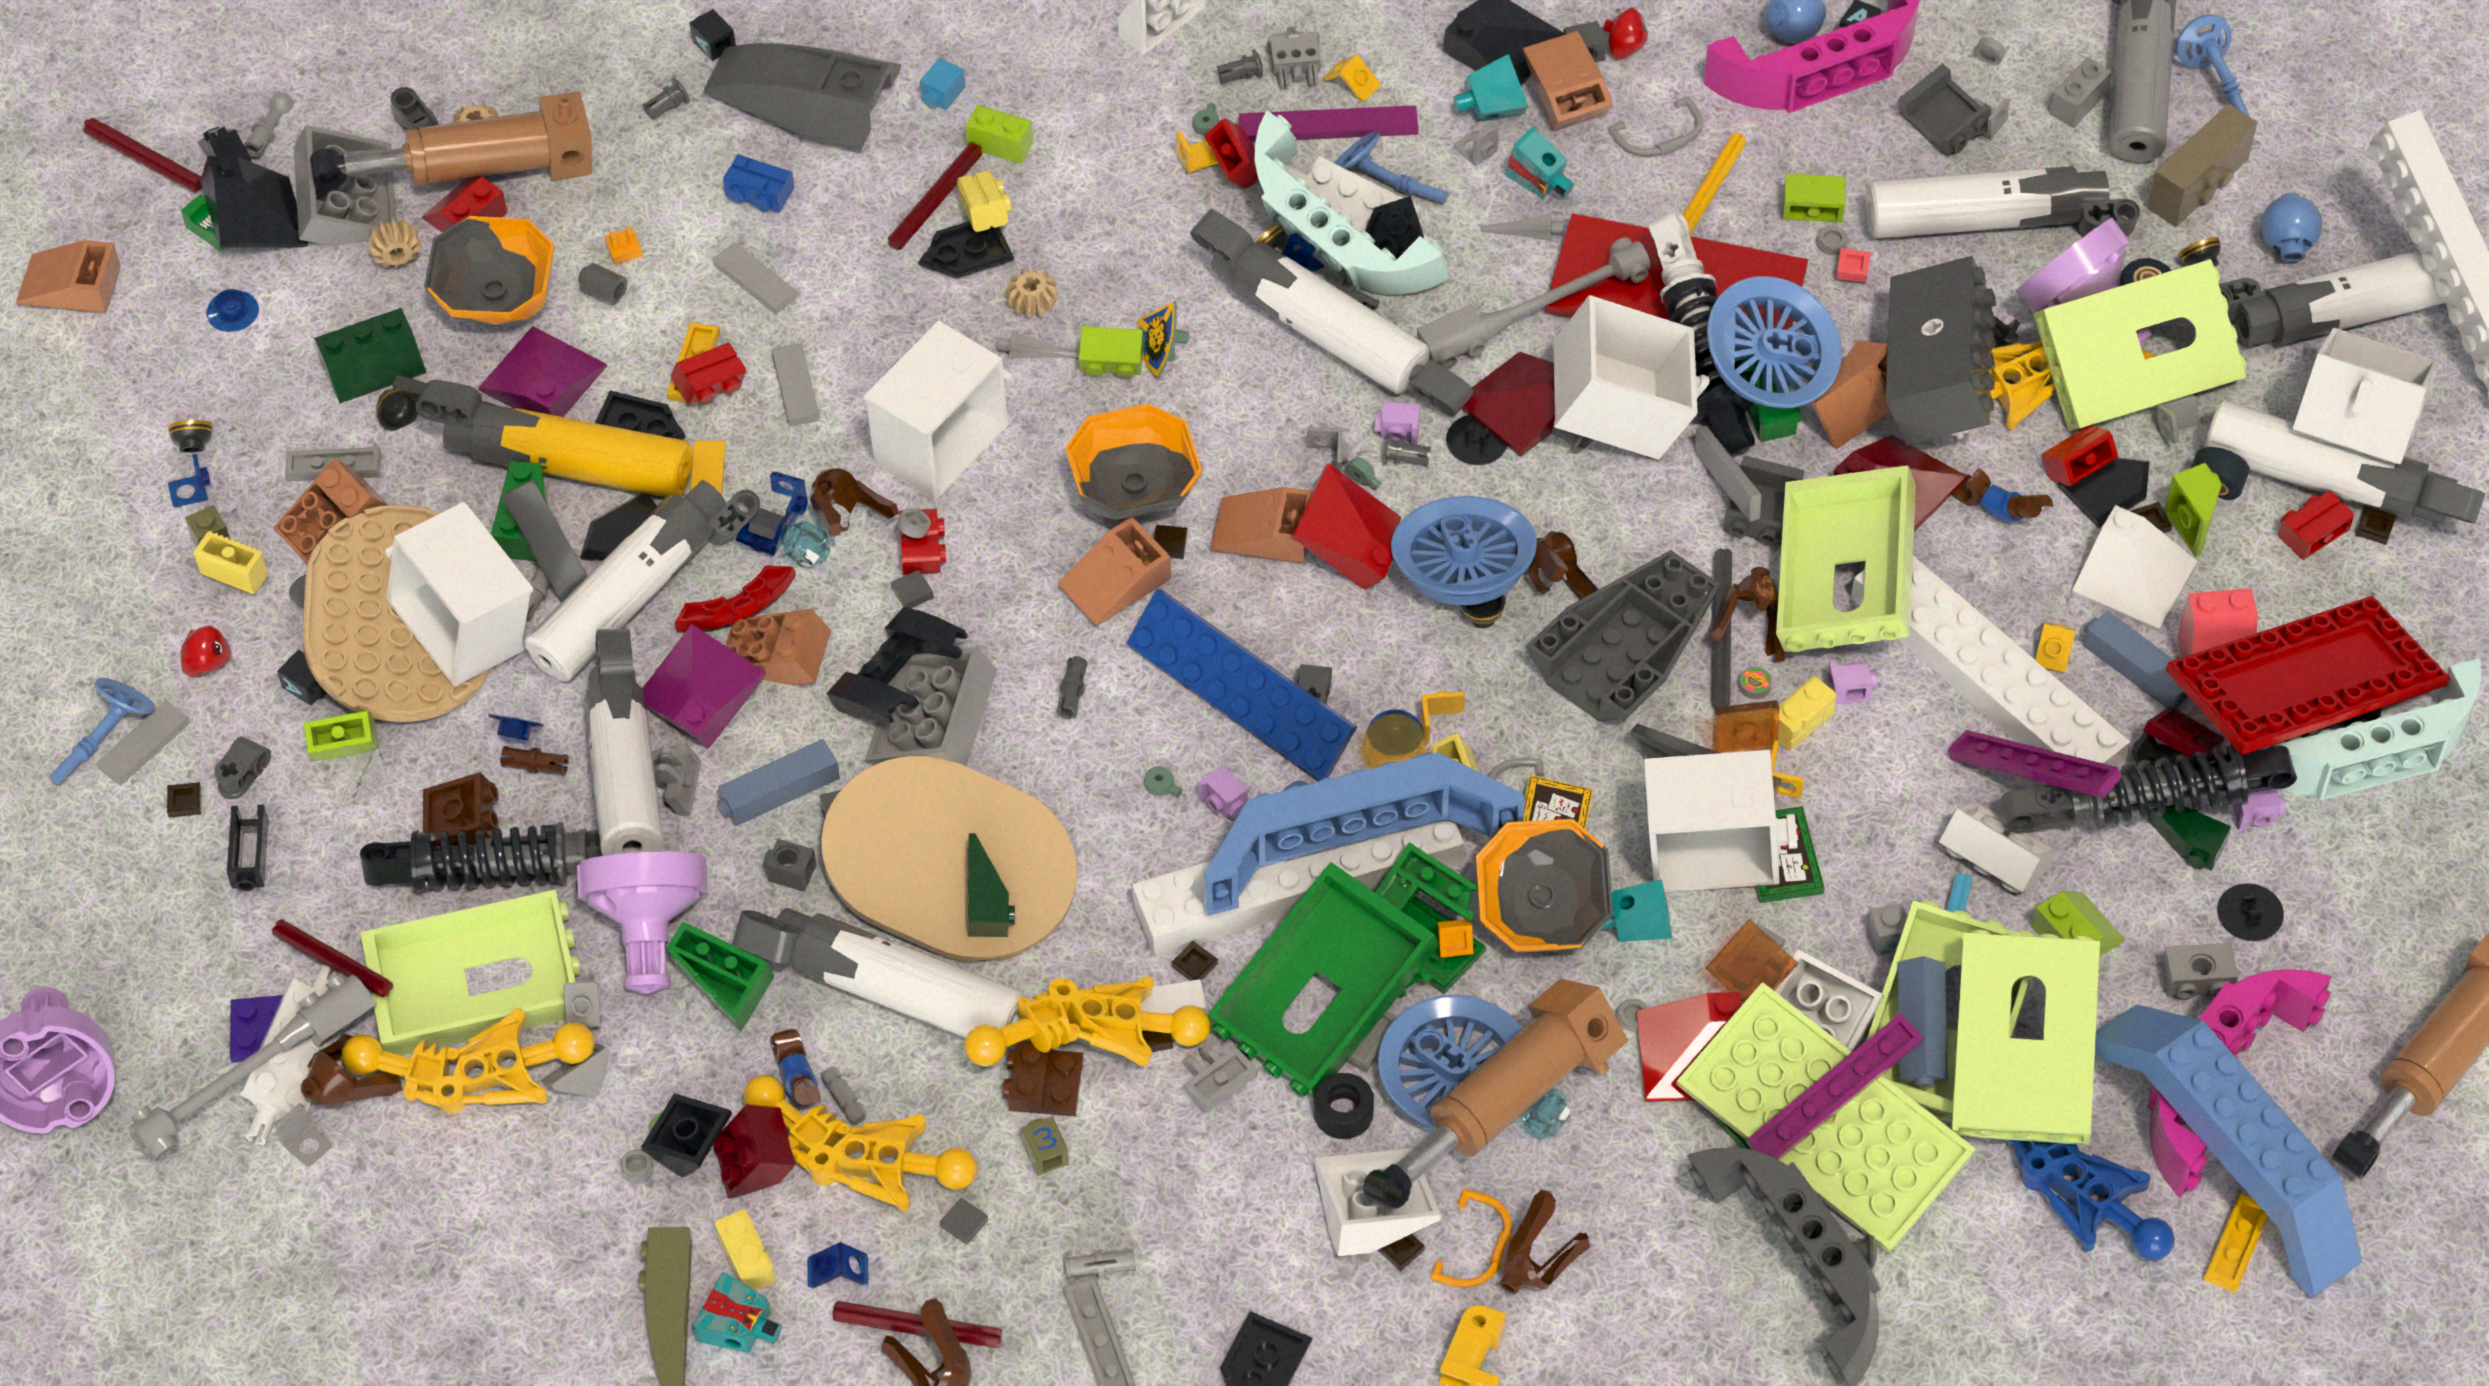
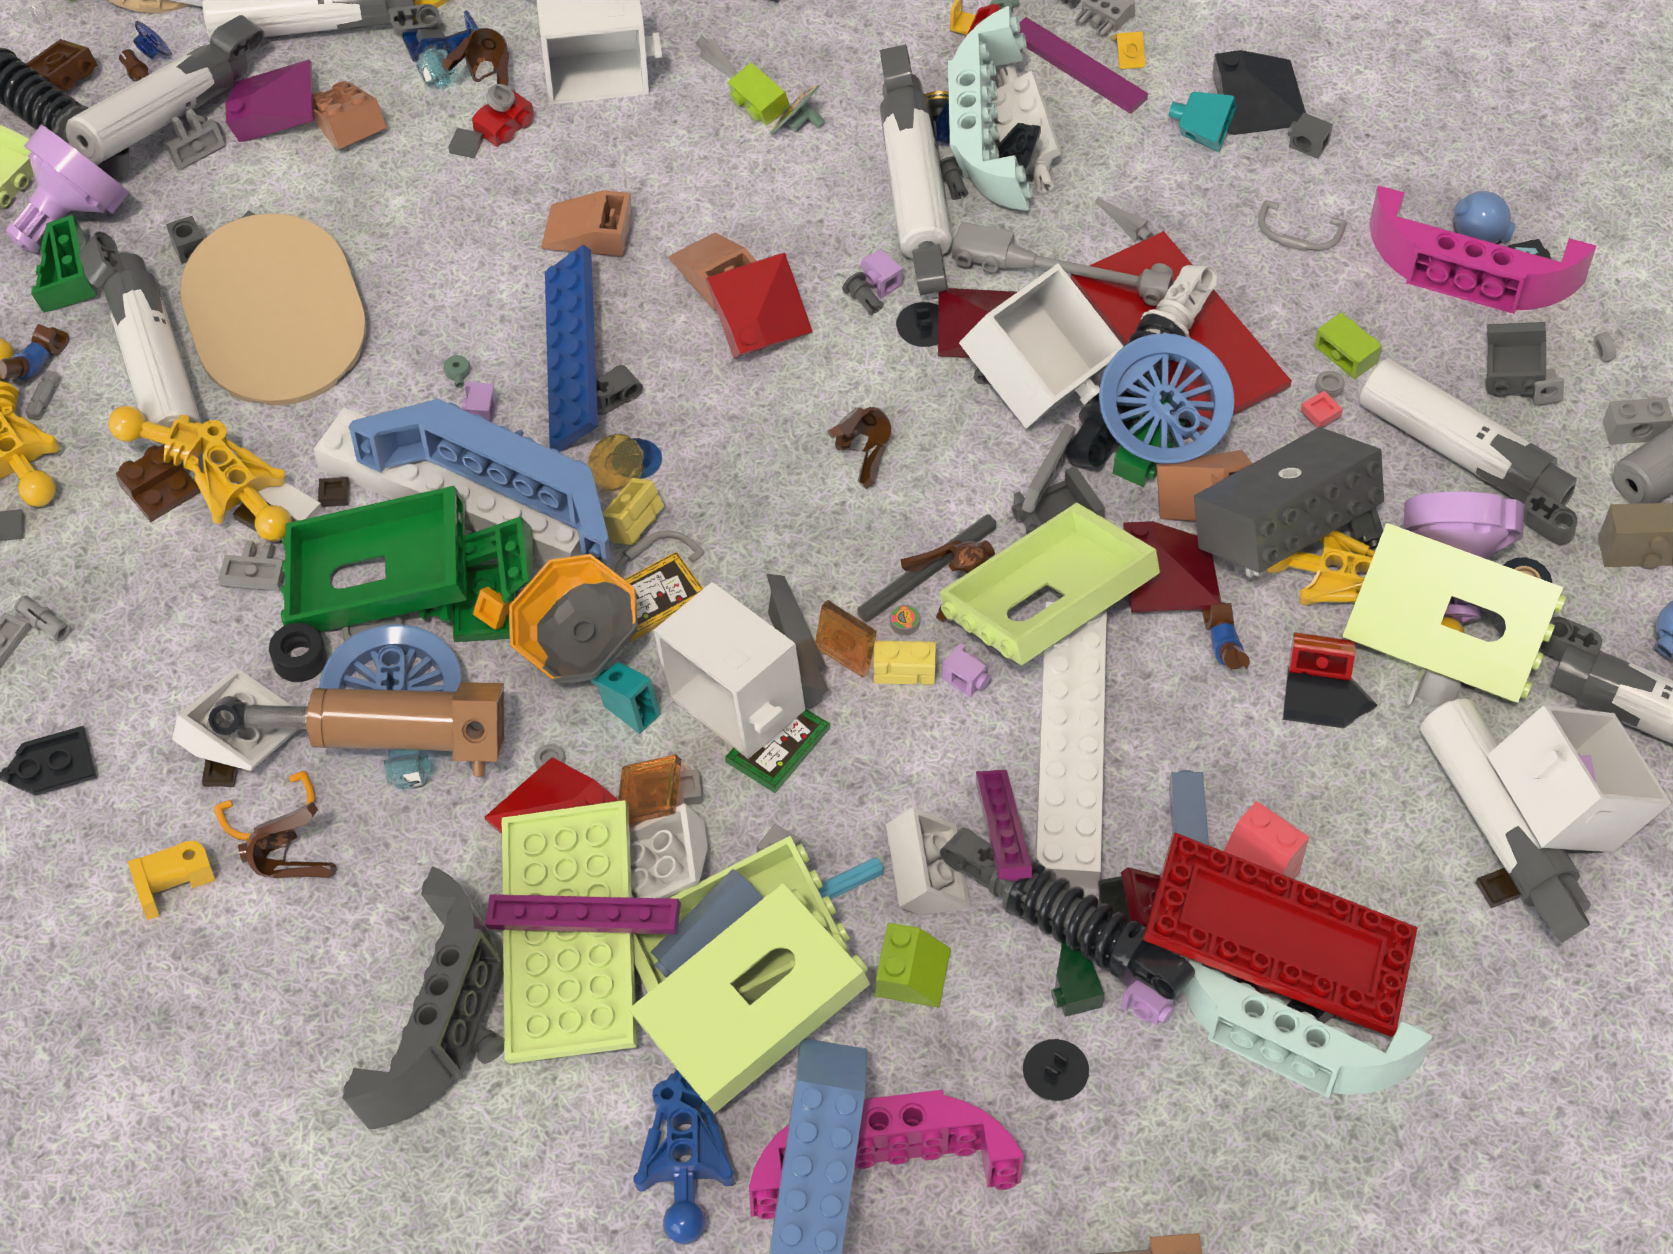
camera: 45 degrees right, 0 degrees up
red tile [674,565,796,632] -> none
sand blue brick [717,739,840,827] -> none
black wedge [826,607,968,723] -> none
light grey slope [865,647,997,766] -> none
dark green slope [968,833,1015,937] -> none
tan gear [1006,267,1058,320] -> none
olive brick [1021,1116,1069,1176] -> none
dark grey pin [1057,656,1088,719] -> none
rock [1065,403,1202,520] -> none
dark brown tile [1154,525,1188,559] -> none
light grey bracket [1307,427,1349,472] -> none
medium blue dish [1334,131,1448,203] -> none
sand green piece [1346,457,1382,490] -> none
medium blue piece [1391,496,1537,605] -> none
yellow bracket [1421,691,1465,742] -> none
light grey bracket [1454,125,1498,166] -> none
pearl dark grey piece [1461,595,1506,628] -> none
teal torso [1505,127,1575,199] -> none
nougat slope [1522,31,1613,131] -> none
dark grey wedge [1526,550,1720,720] -> none
red piece [1602,7,1648,60] -> none
yellow axle [1683,132,1746,235] -> none
yellow bracket [1771,740,1804,799] -> none
yellow bracket [2035,621,2076,672] -> none
white slope [2072,505,2198,631] -> none
dark brown tile [2130,502,2172,533] -> none
light grey brick [2161,943,2238,999] -> none
lime slope [2164,463,2221,557] -> none
pearl dark grey piece [2178,237,2221,267] -> none
black wheel [2191,447,2250,500] -> none
red brick [2278,491,2354,560] -> none

